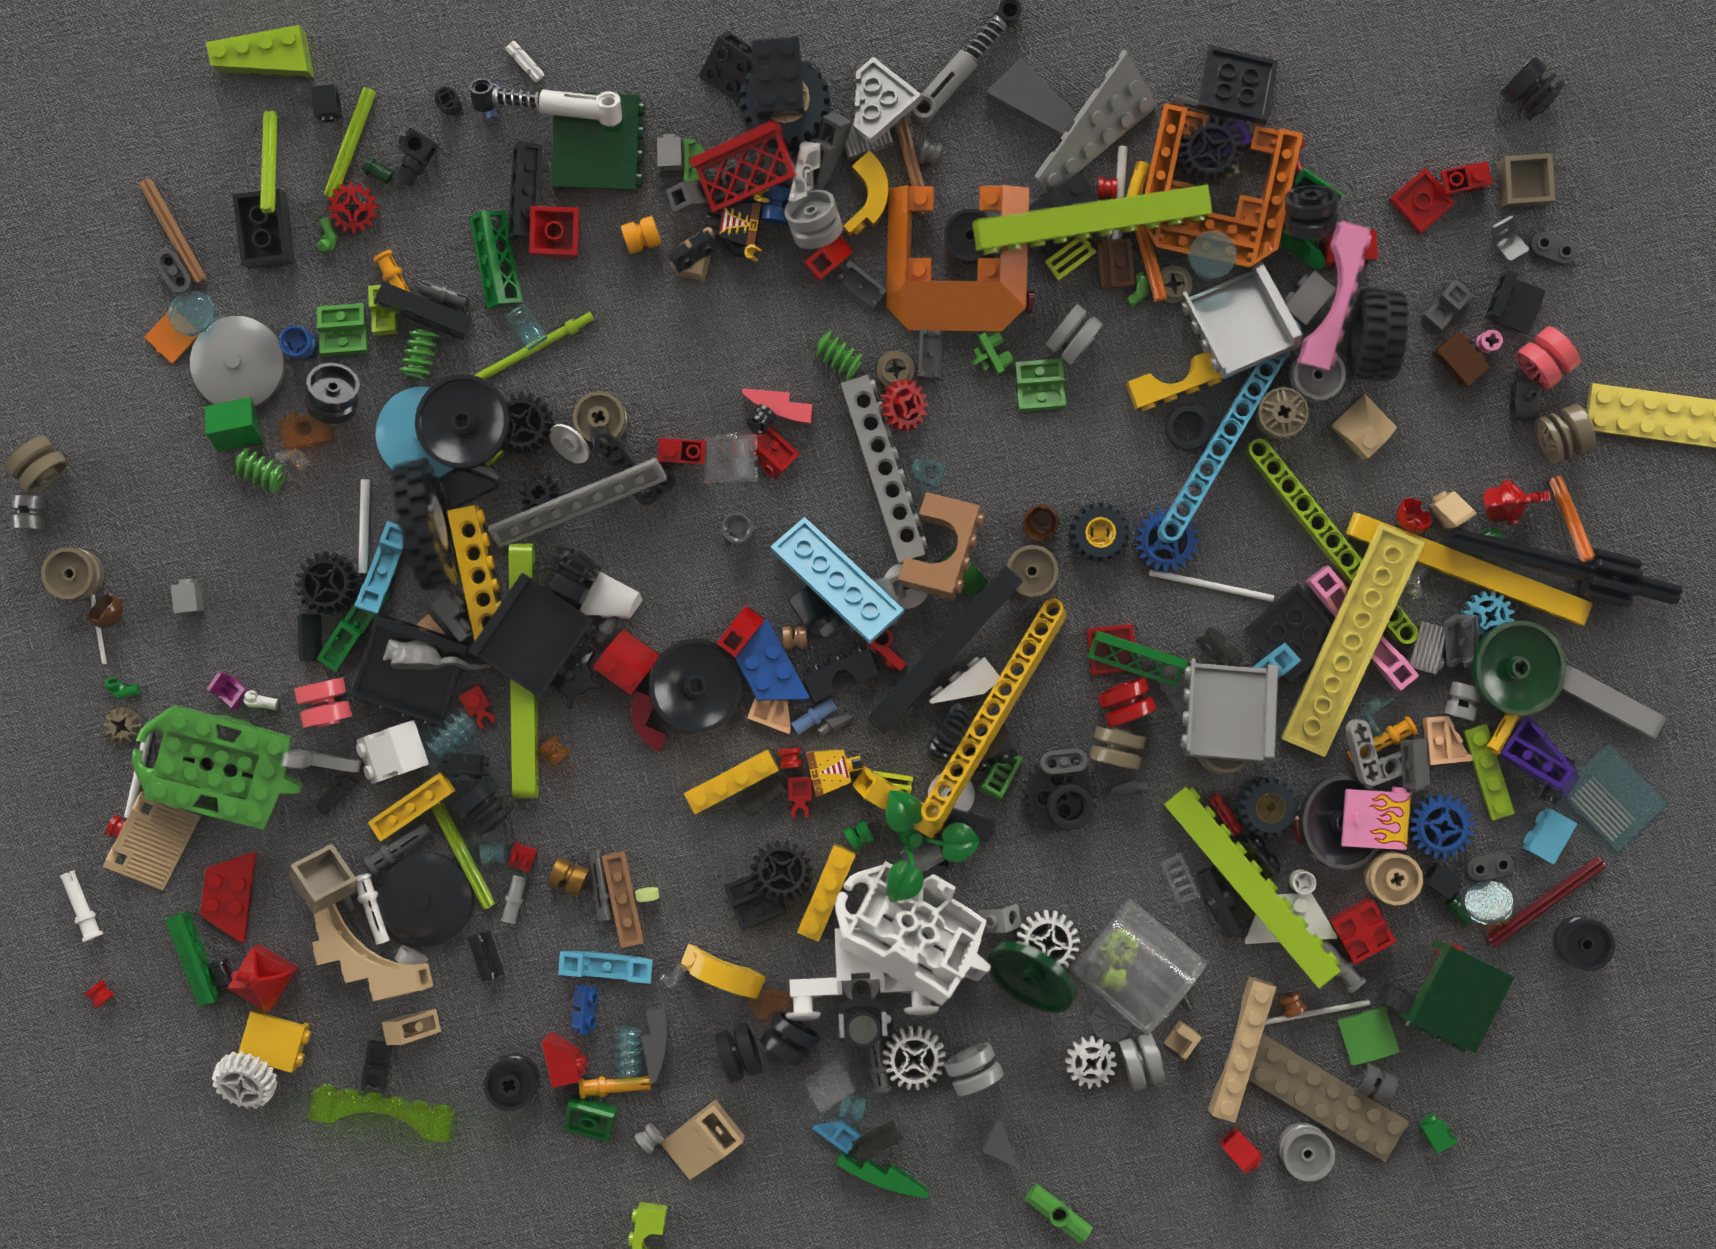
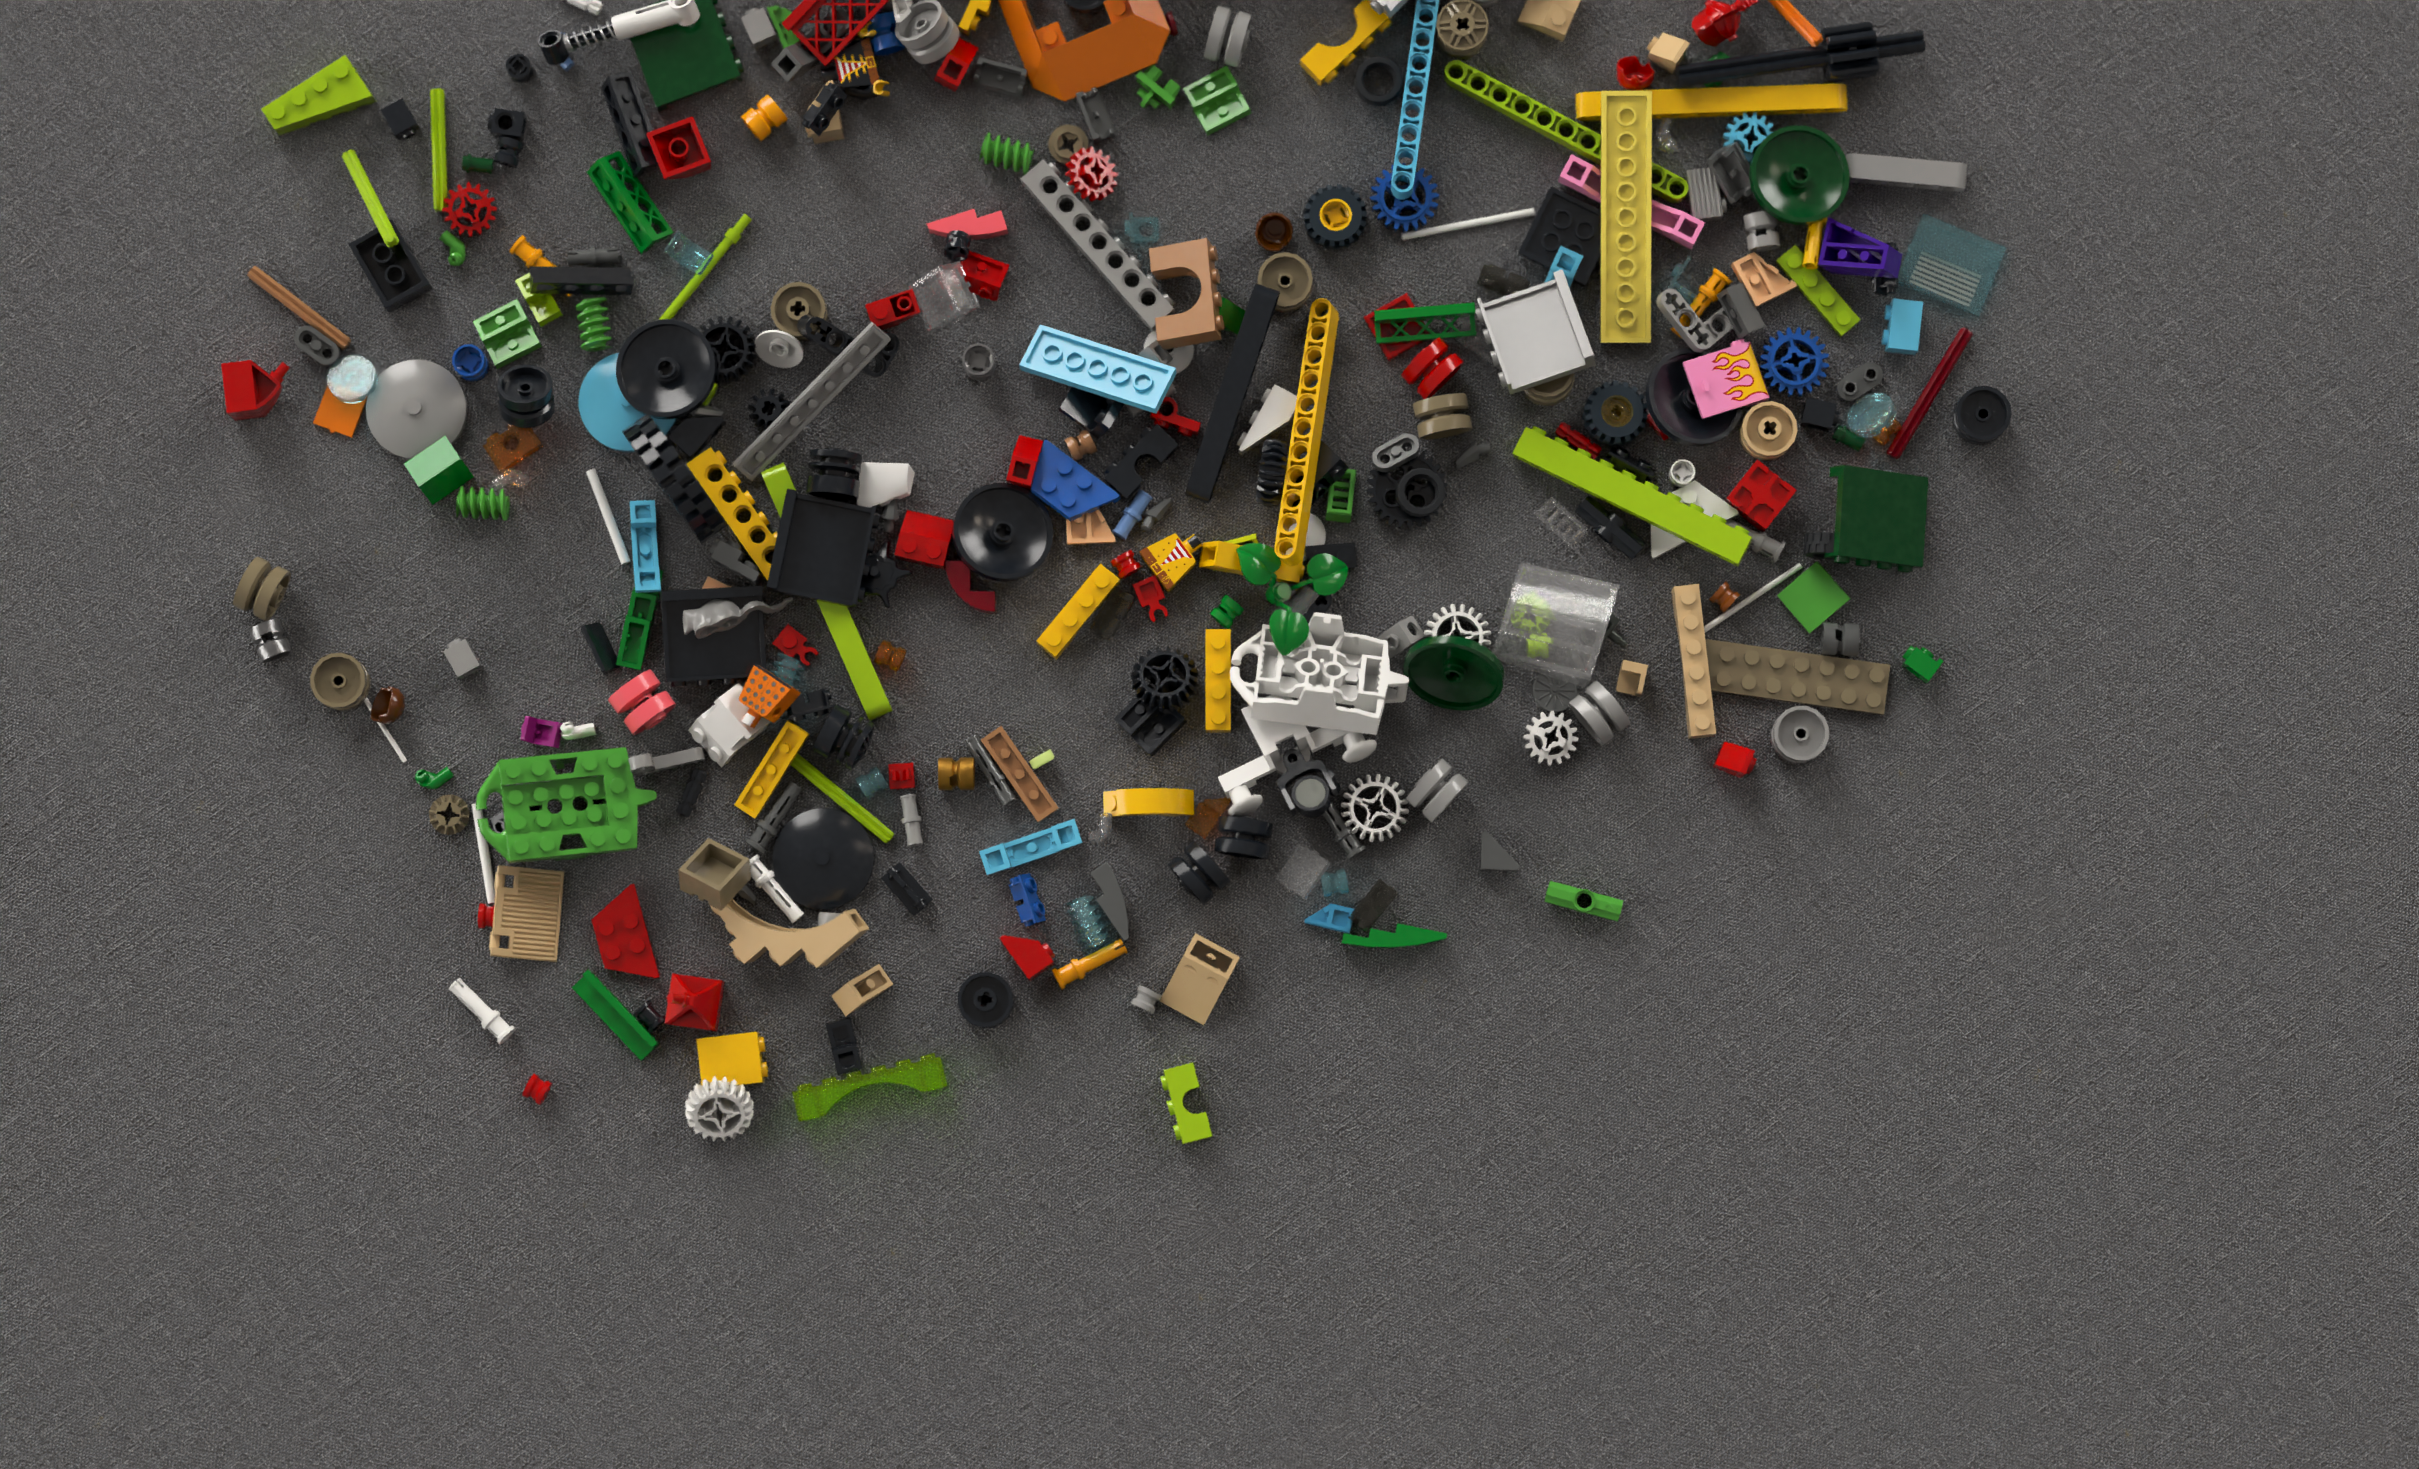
camera: 20 degrees left, 5 degrees down
black gear [295,551,360,615] -> none
green slope [563,1095,618,1142] -> none
none -> red piece [221,360,290,421]
none -> orange torso [739,663,801,728]

